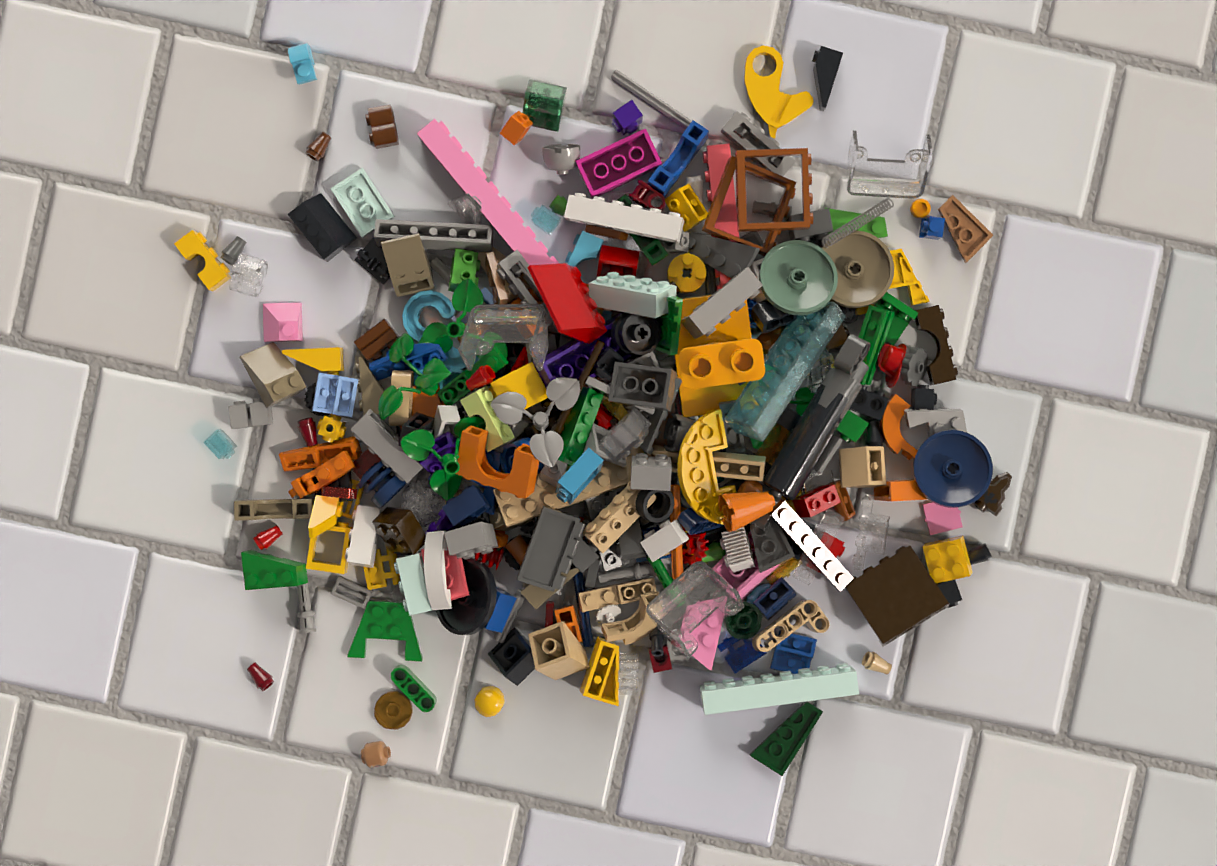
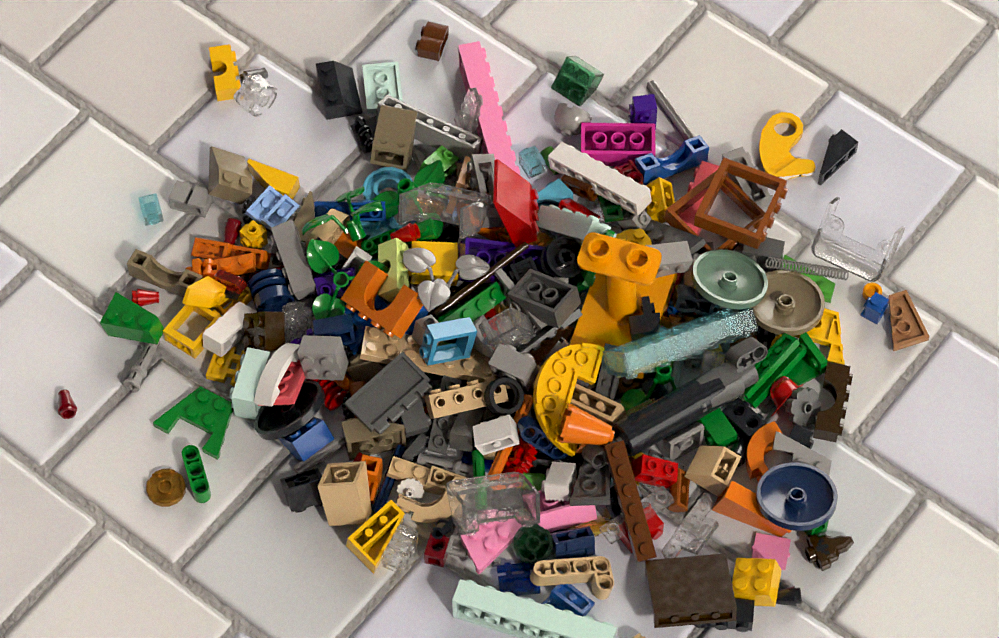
camera: 25 degrees right, 30 degrees down
bright pink slope [263,303,303,342] -> none
reddish brown cone [305,132,332,162] -> none
light grey tile [330,576,374,609] -> none
reddish brown brick [354,319,399,361] -> none
medium nougat head [361,741,391,768] -> none
yellow hair [474,686,505,717] -> none
orange brick [500,111,533,145] -> none
white cone [685,175,704,203] -> none

